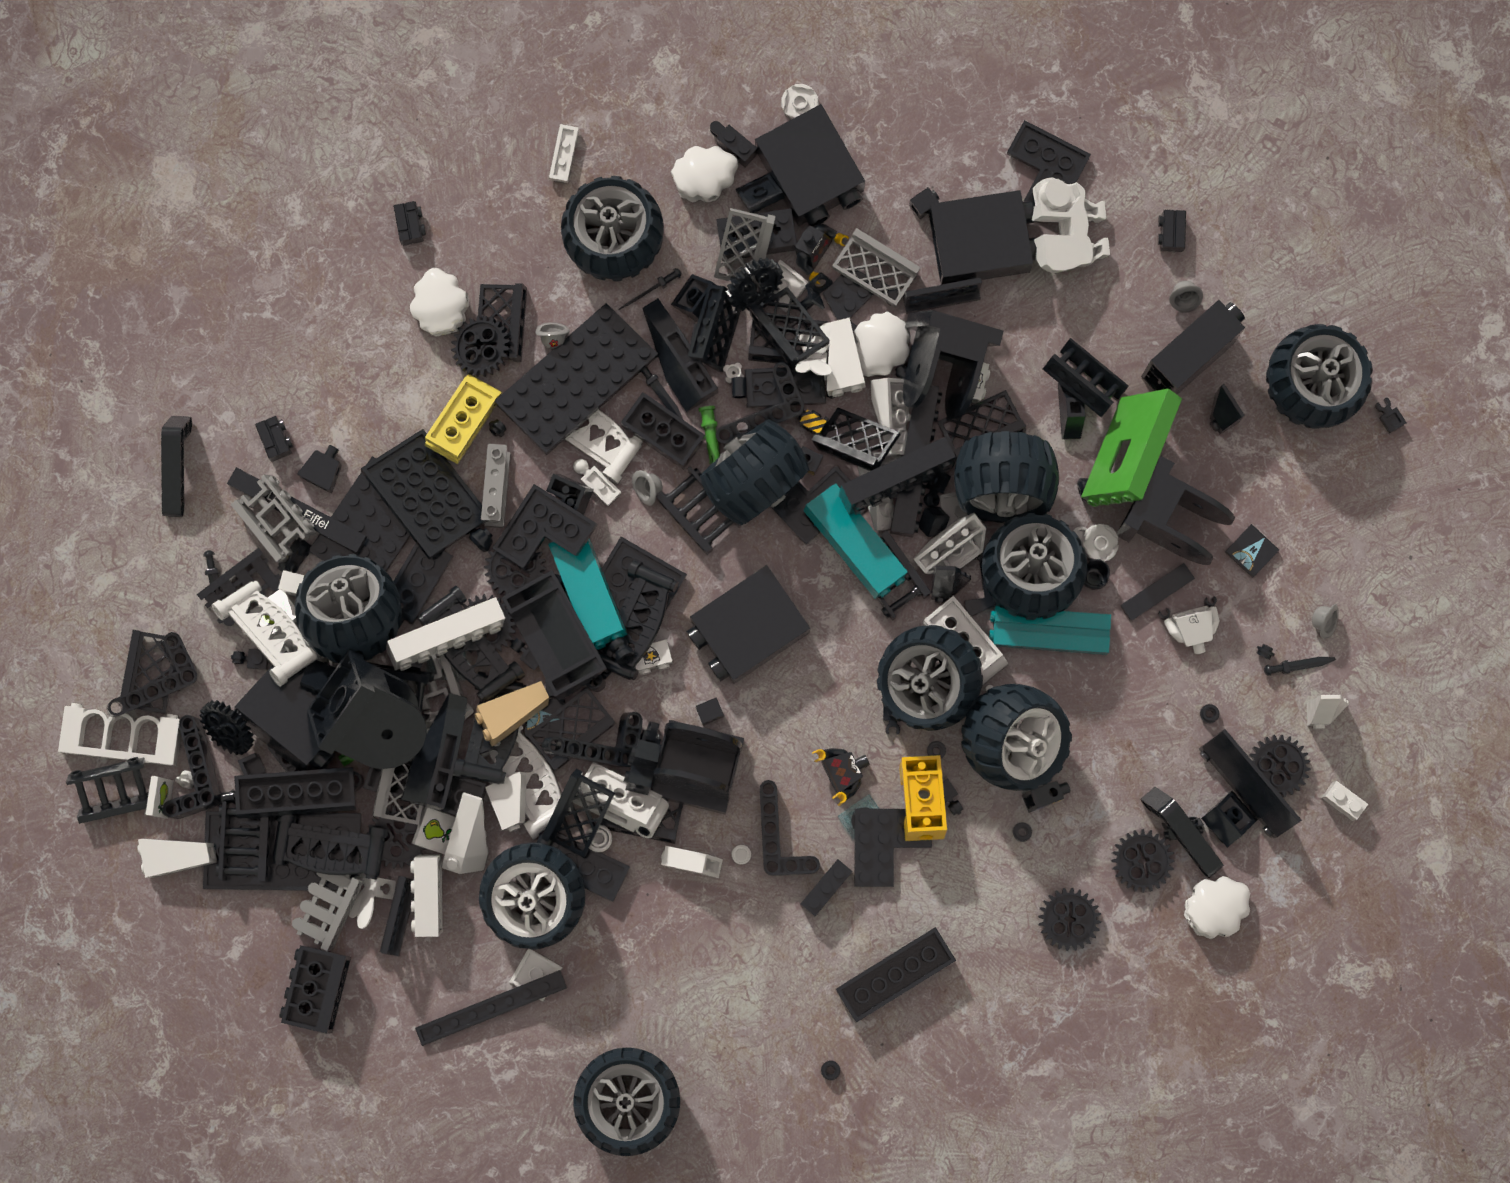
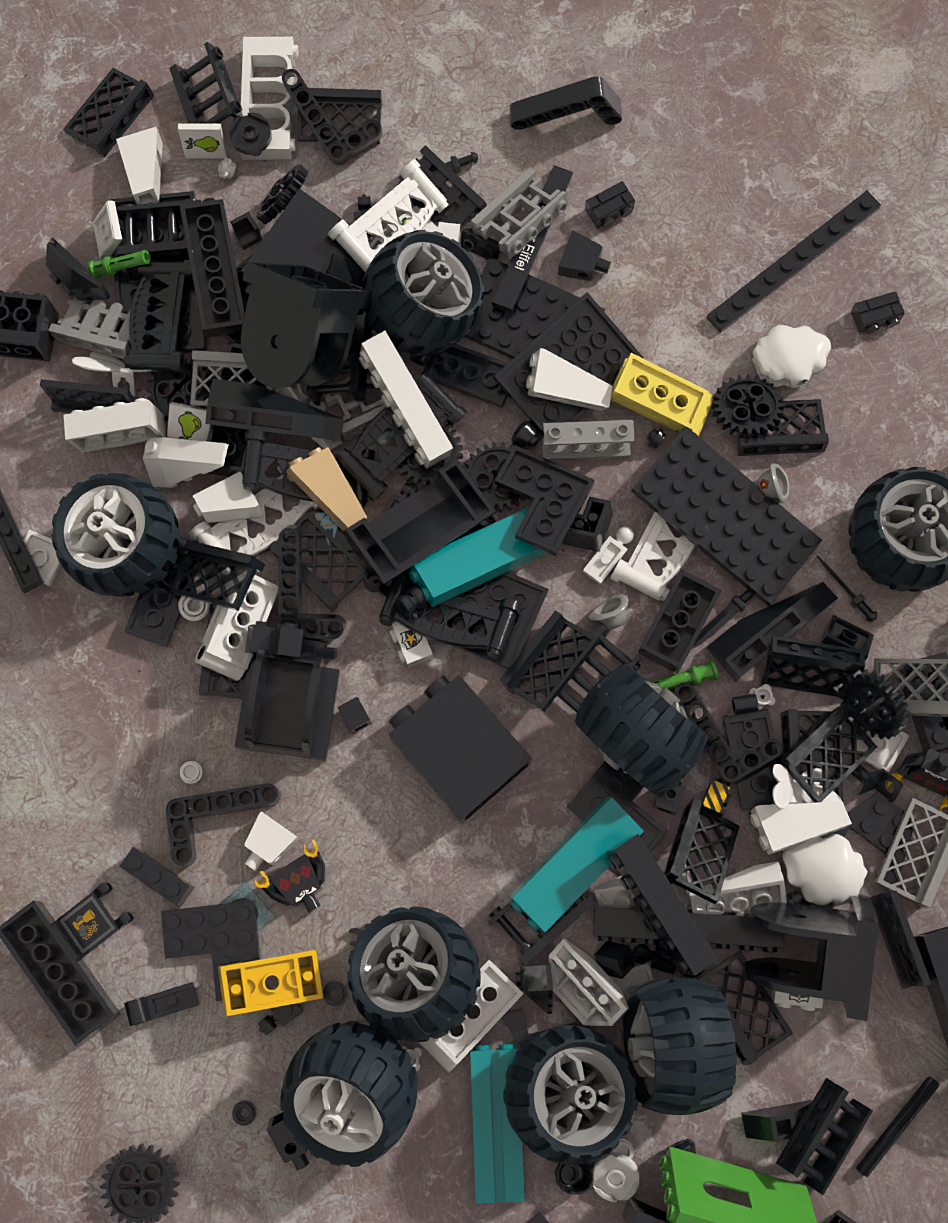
camera: 85 degrees right, 5 degrees down
black beam [162,715,221,819] -> none
white slope [661,846,723,878] -> none
none -> black wedge [46,237,111,301]
none -> black flag [56,882,134,958]
none -> black fence [63,68,154,157]
none -> bright green pin [88,250,151,279]
none -> white tile [93,201,122,260]
none -> black plate [124,982,200,1026]
none -> black plate [229,113,272,156]
none -> white torso [244,812,299,871]
none -> black fence [500,610,600,712]
none -> white slope [526,348,612,411]
none -> black plate [706,190,881,333]
none -> black axle [856,1077,940,1177]

